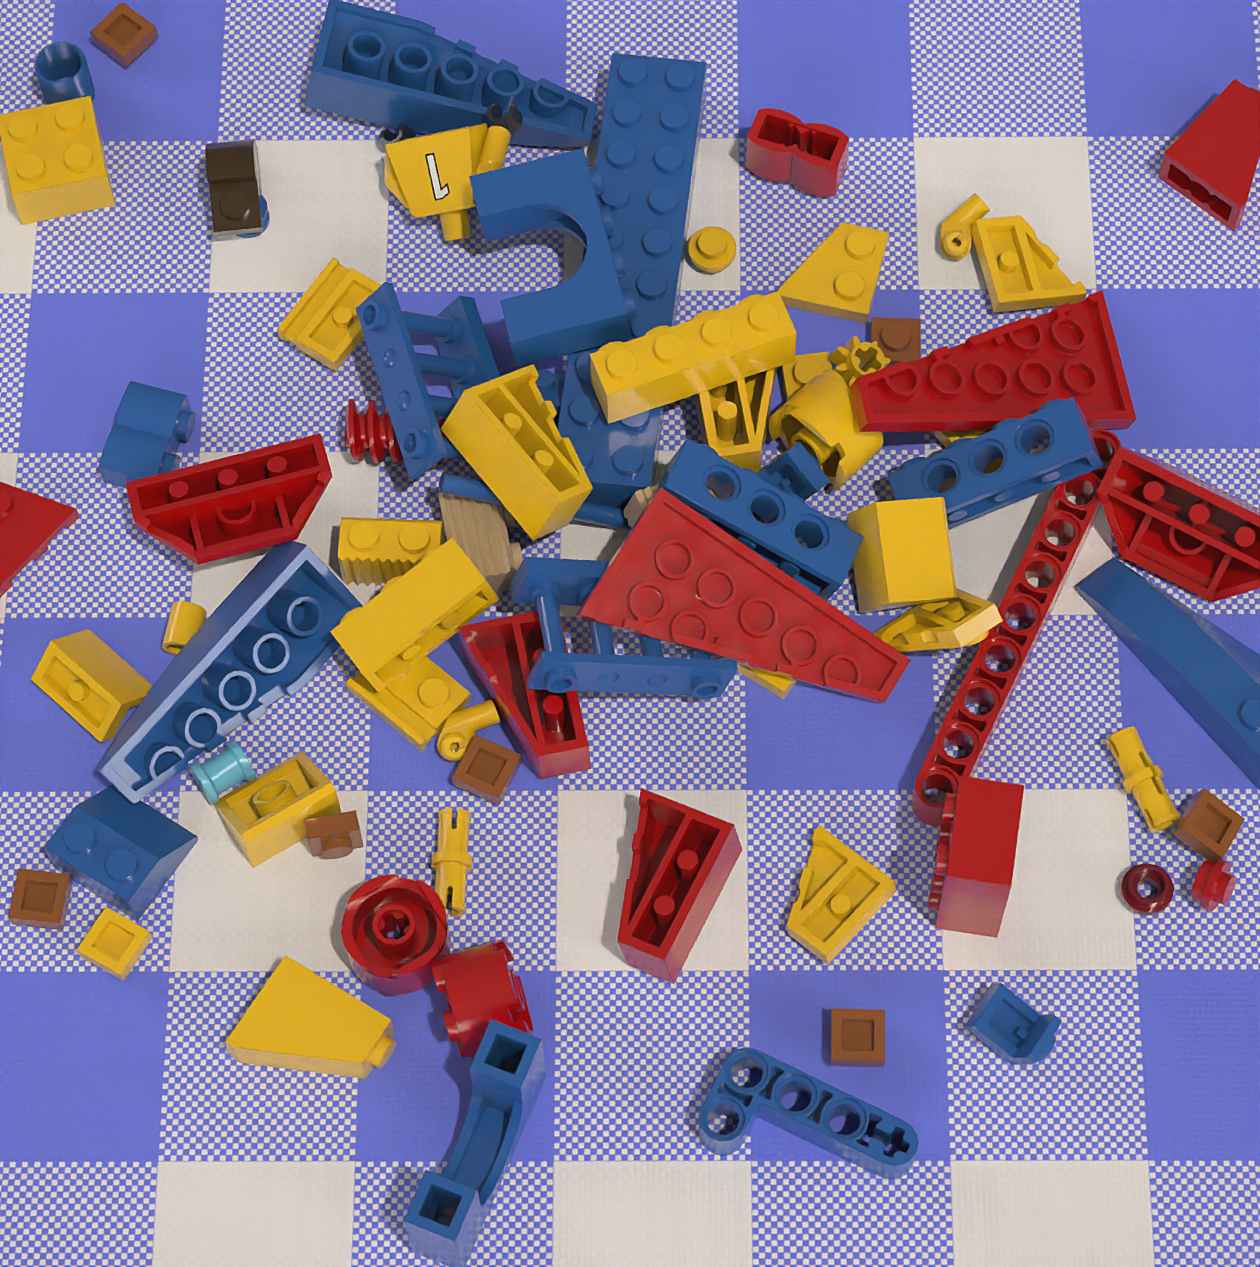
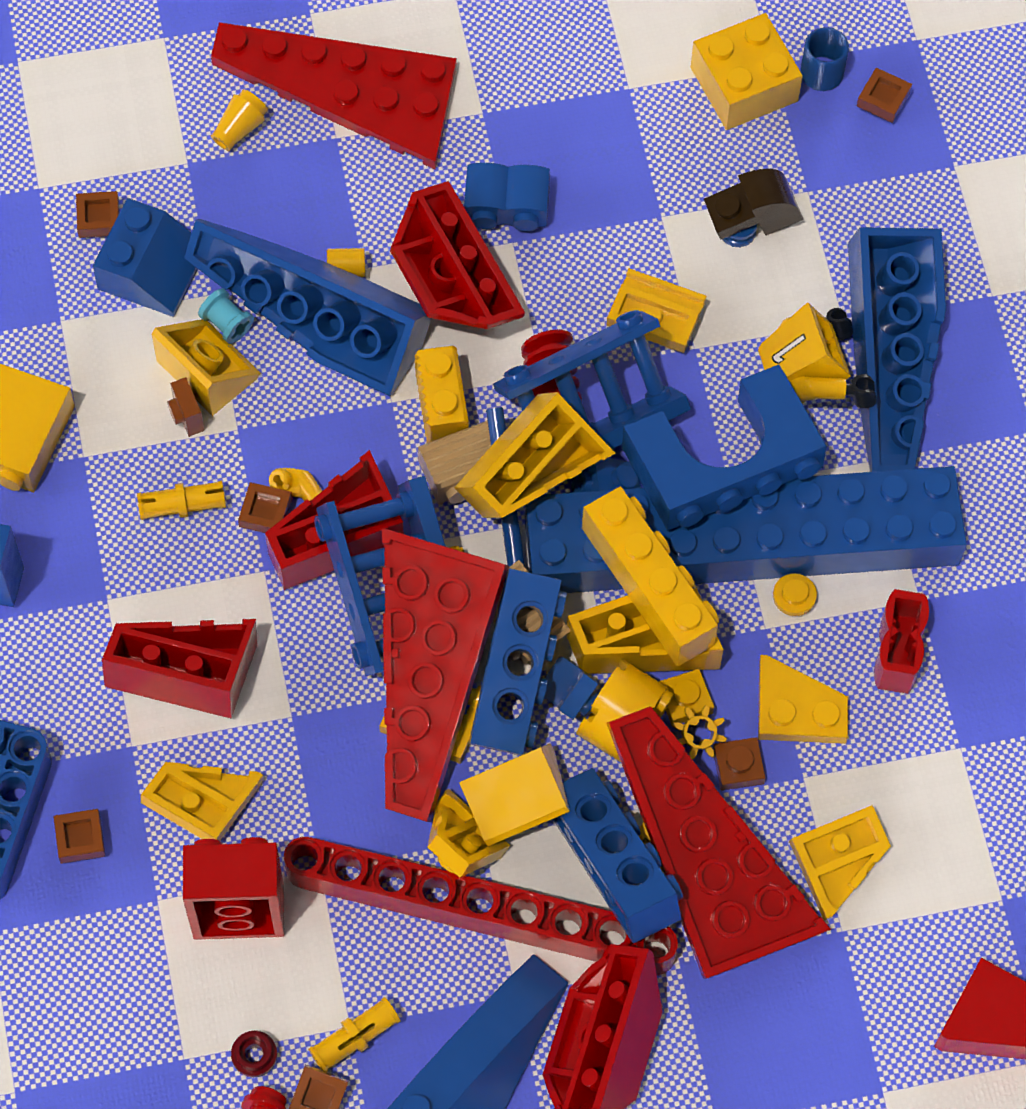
camera: 75 degrees right, 0 degrees up
yellow panel [31,629,153,743] -> none
yellow plate [77,907,152,981] -> none
yellow brick [330,537,500,693] -> none
red brick [341,875,451,997] -> none
yellow plate [346,656,472,752] -> none
red brick [431,938,533,1059] -> none
yellow arm [940,193,990,260] -> none
blue bracket [964,983,1062,1065] -> none

